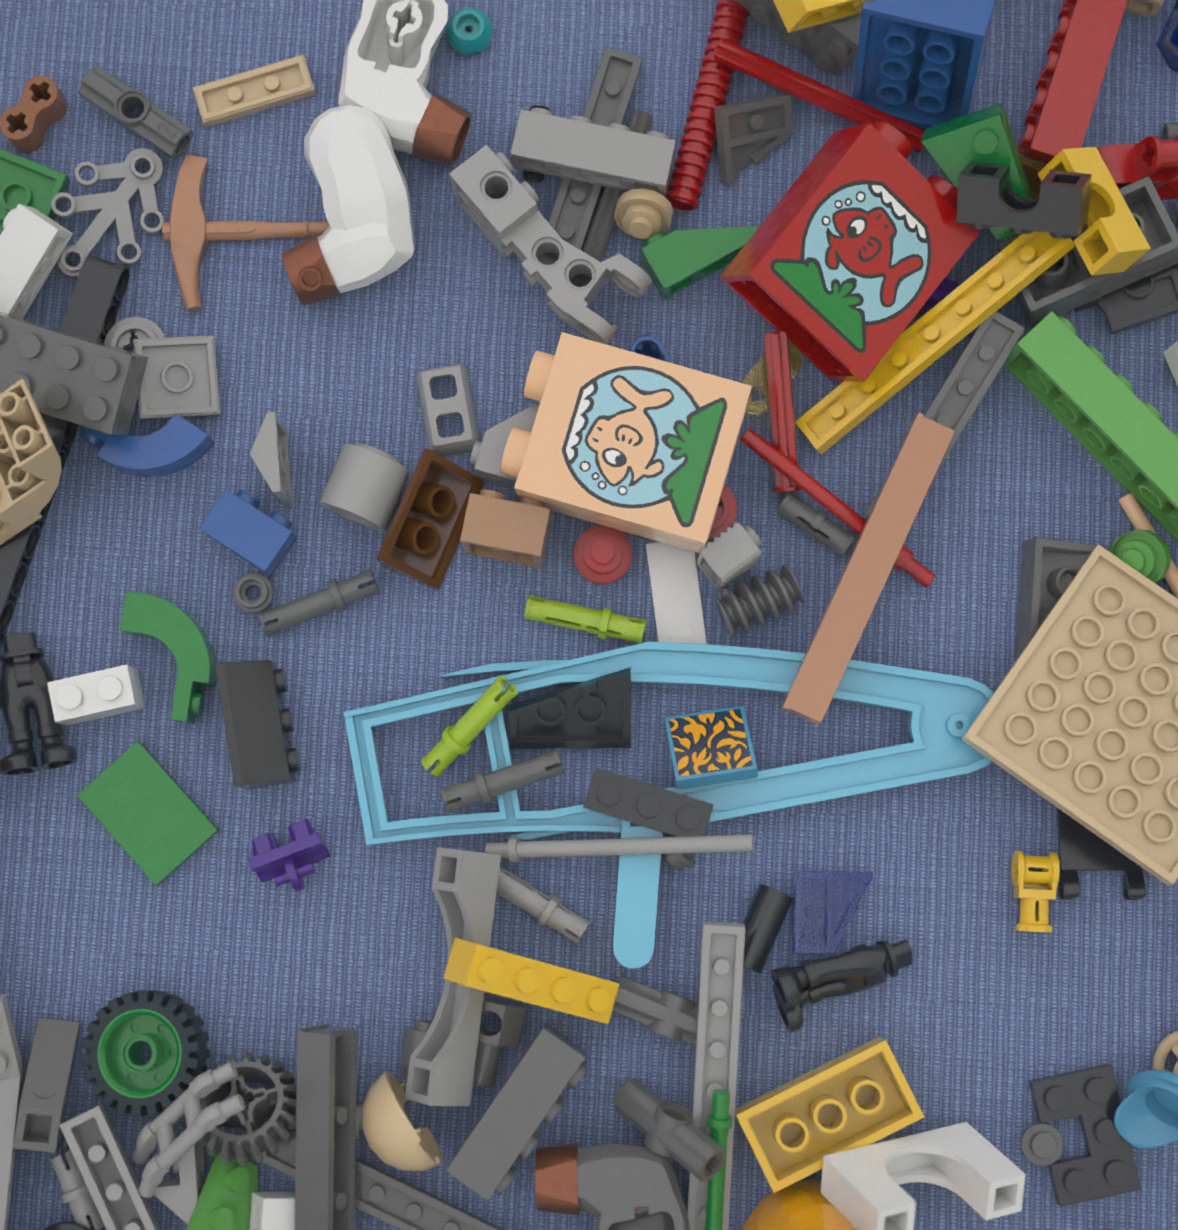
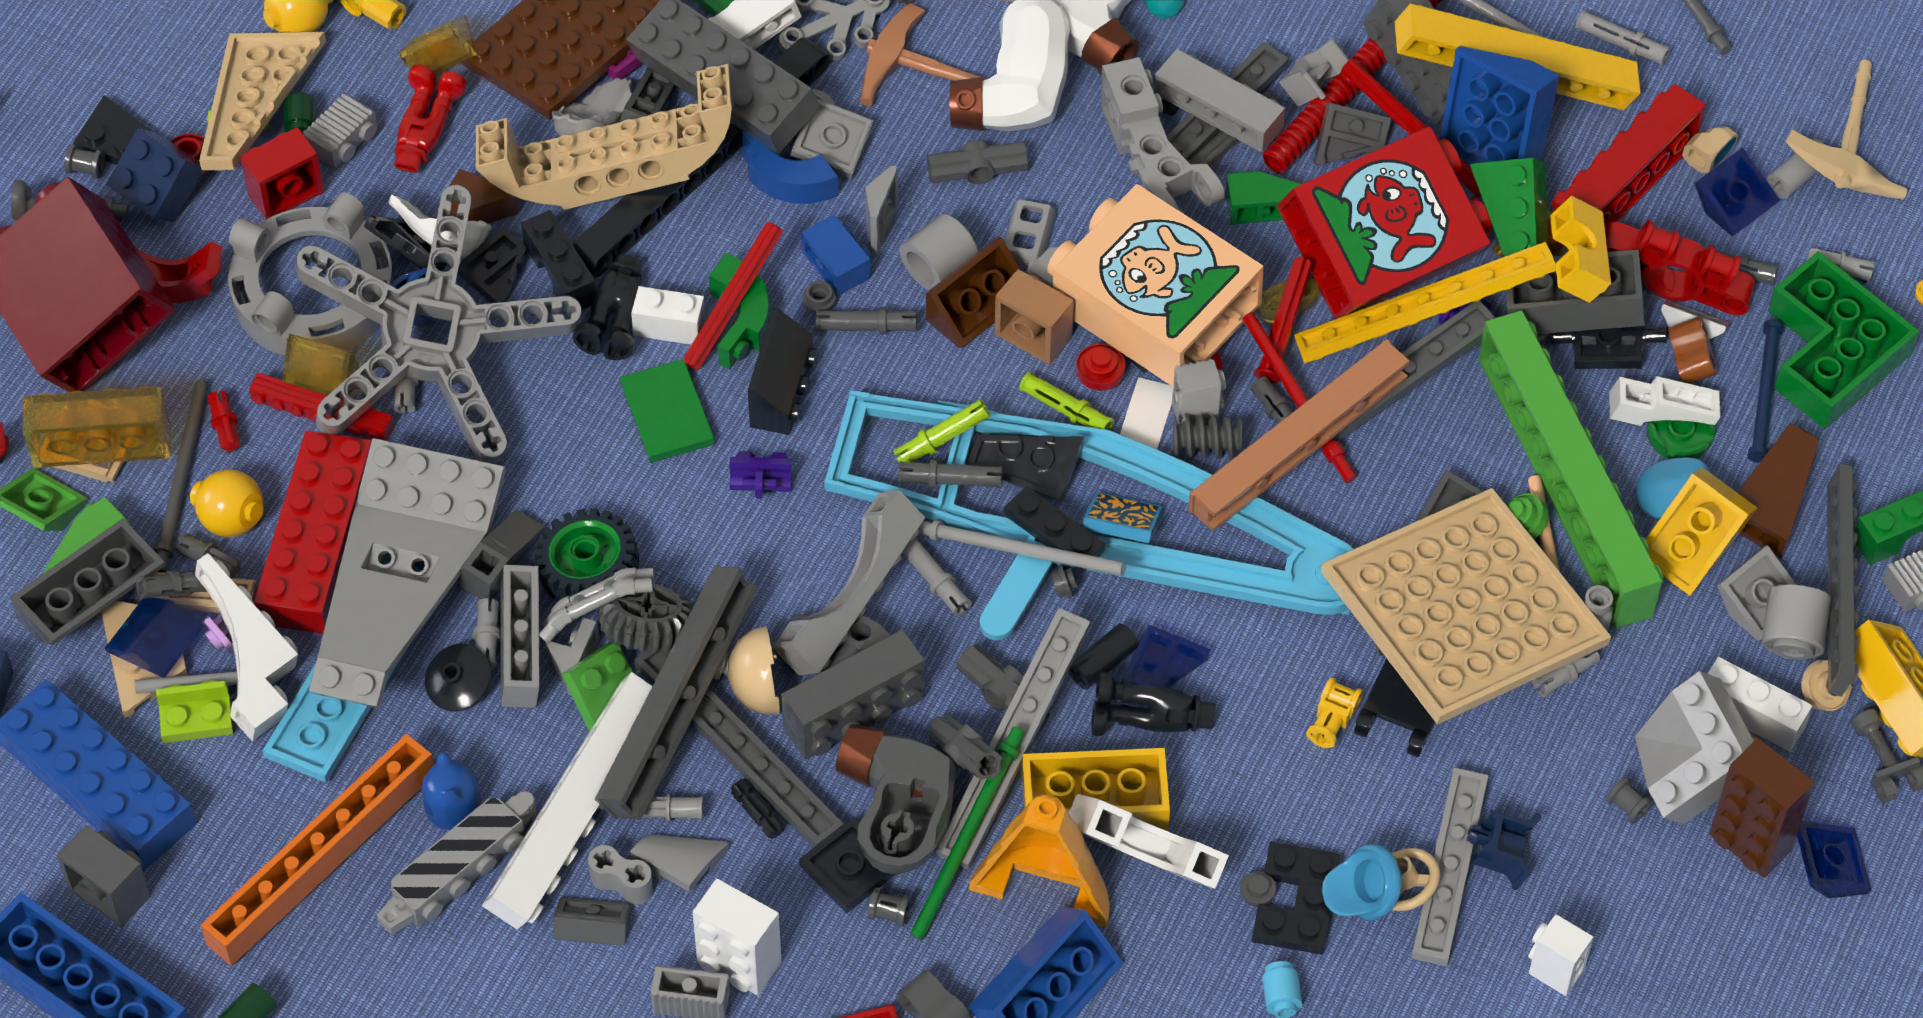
camera: 20 degrees right, 25 degrees down
yellow brick [443,938,619,1024] -> none
tan plate [614,188,673,239] -> none
black arch [956,162,1092,239] -> none
none -> red axle [683,222,783,370]
none -> dark grey piece [927,141,1028,184]
none -> light grey piece [1279,38,1349,107]

